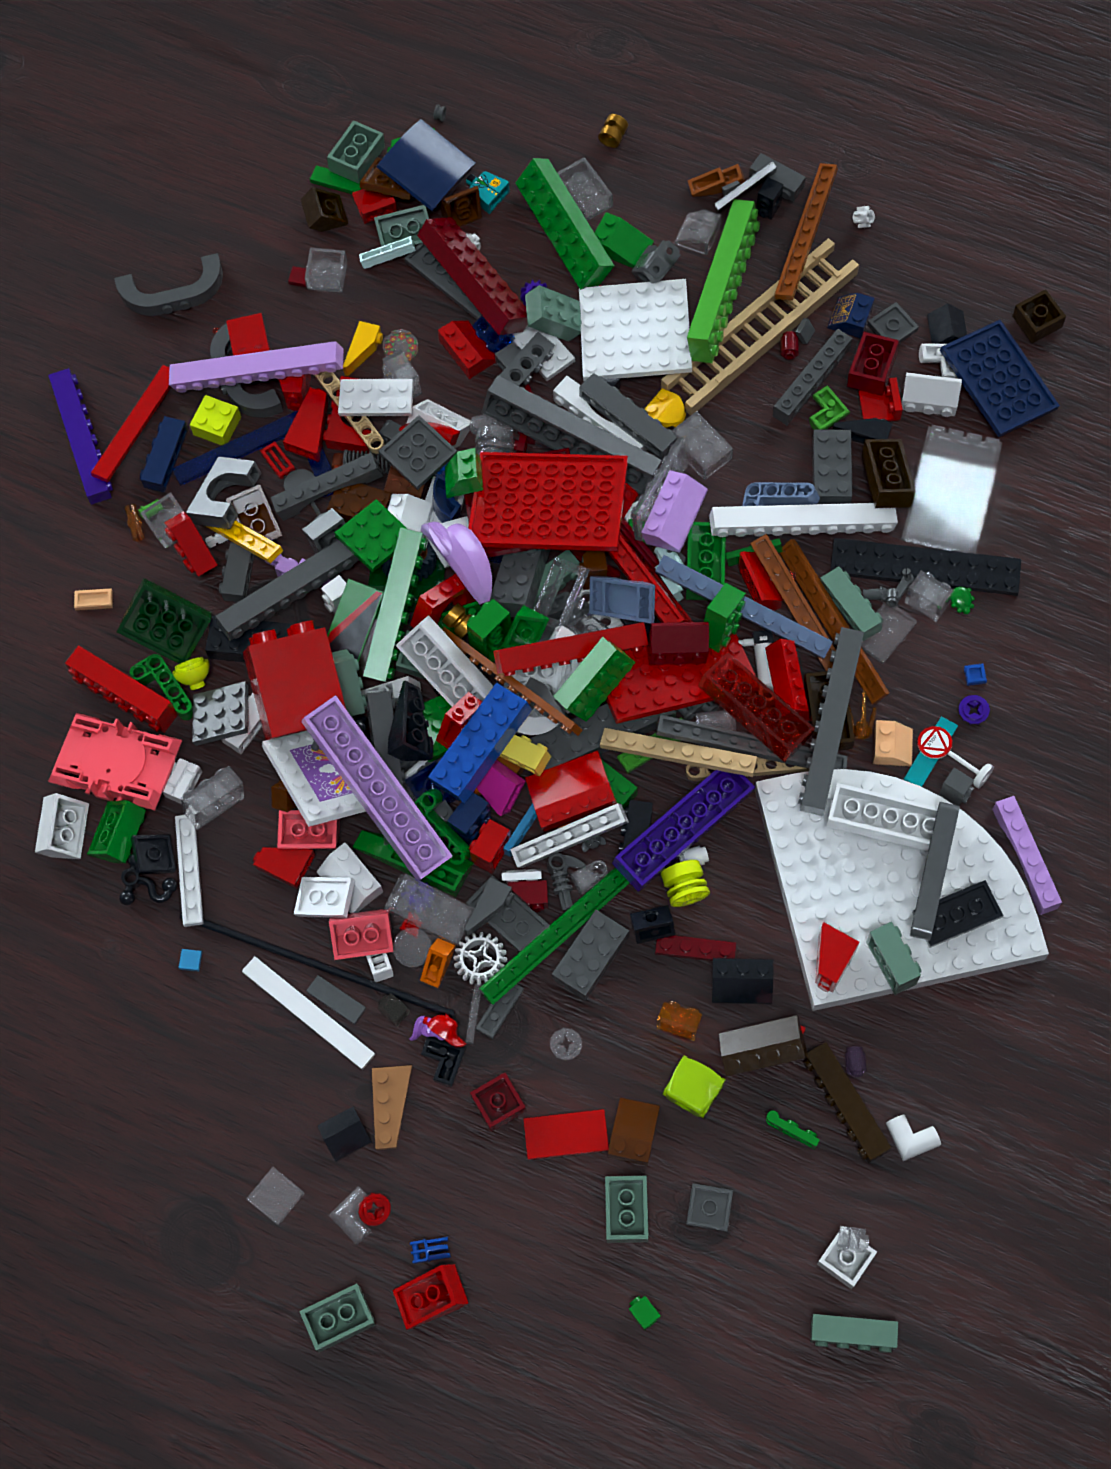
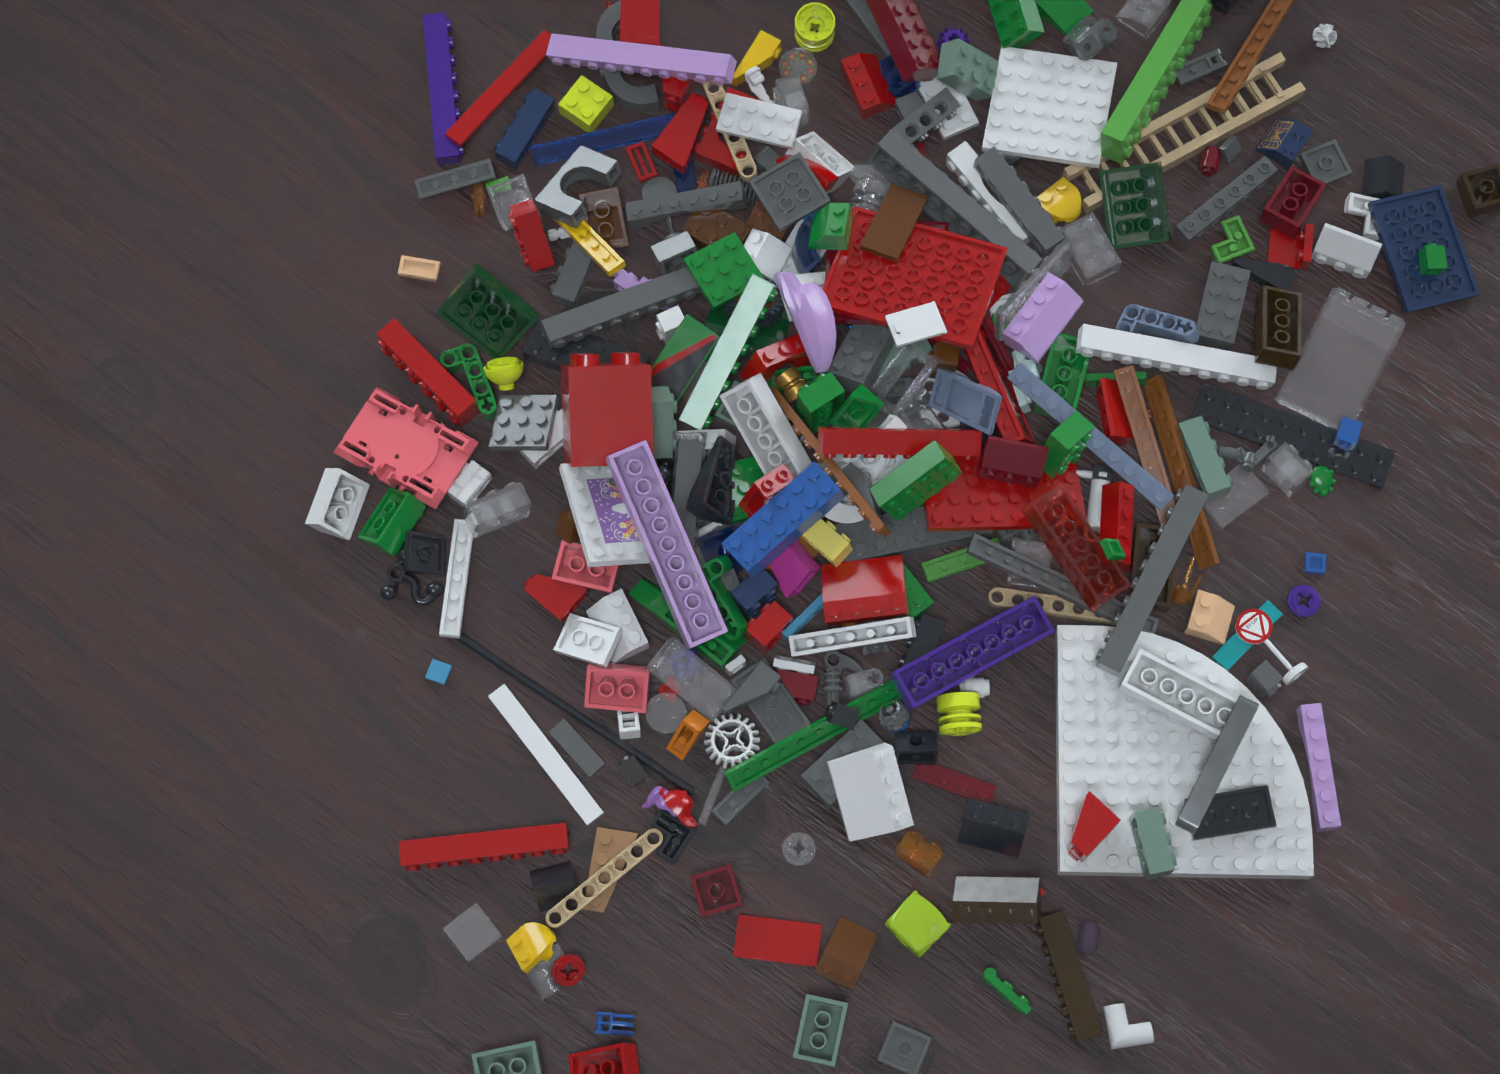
camera: 10 degrees right, 5 degrees up
tan plate [600,728,757,777] -> none
none -> red brick [399,823,570,872]
none -> dark grey fence [414,158,496,200]
none -> yellow slope [506,922,556,973]
none -> tan beam [546,829,663,928]
none -> white tile [725,654,746,676]
none -> white piece [745,66,774,104]
none -> neon yellow wheel [795,3,835,52]
none -> black brick [825,701,860,730]
none -> white slope [827,743,914,841]
none -> reddish brown tile [860,183,928,262]
none -> dark grey piece [879,700,910,732]
none -> white container [885,301,947,347]
none -> dark green slope [1099,162,1172,250]
none -> green tile [1100,538,1125,561]
none -> dark grey plate [1176,49,1229,87]
none -> blue brick [1333,417,1363,451]
none -> green brick [1418,243,1448,275]

